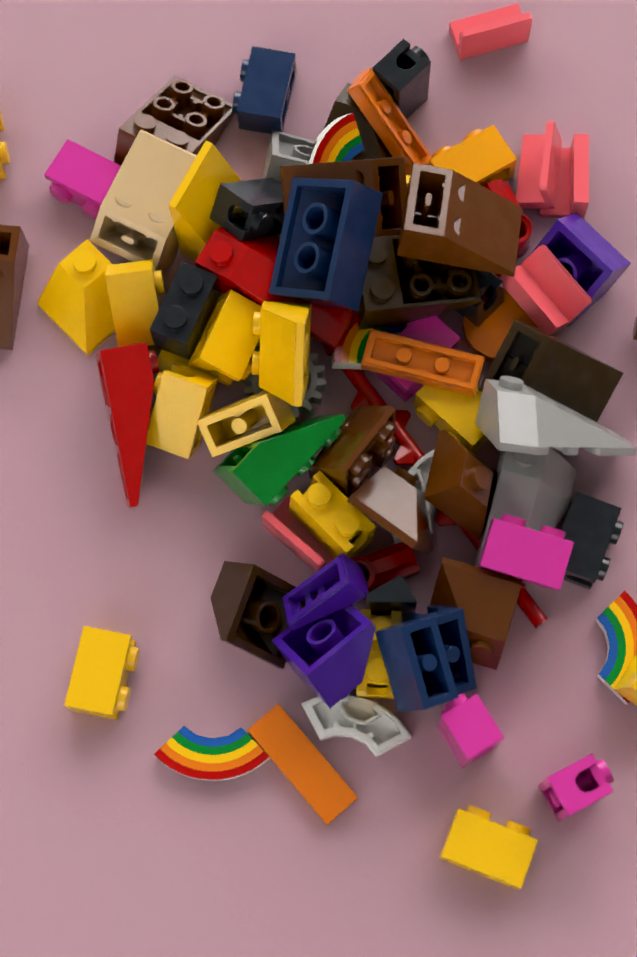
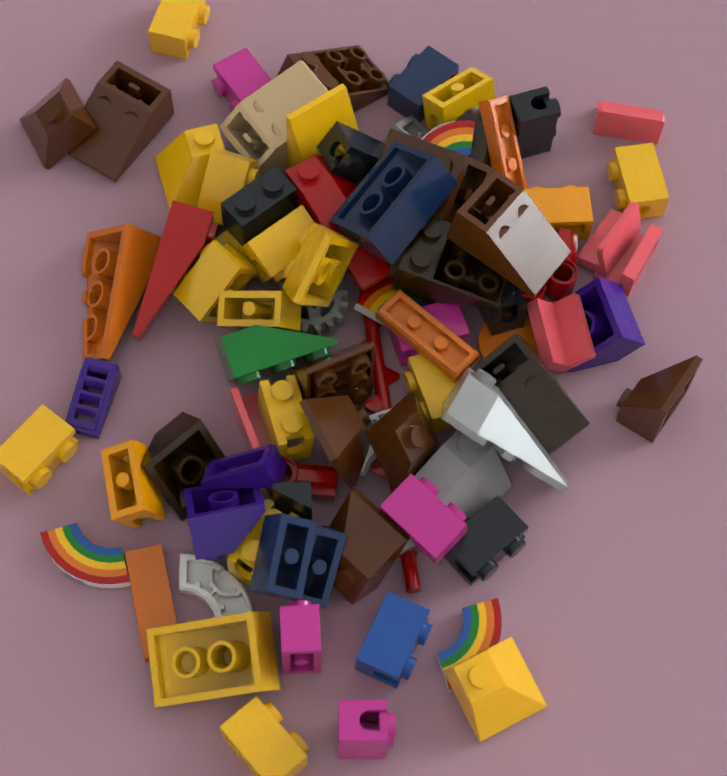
camera: 20 degrees right, 10 degrees down
none -> dark purple slope [65,357,122,439]
none -> orange wedge [81,223,161,361]
none -> light orange brick [101,439,166,529]
none -> yellow slope [146,611,280,708]
none -> blue brick [355,591,433,689]
none -> yellow brick [422,67,495,130]
none -> yellow brick [606,142,670,219]

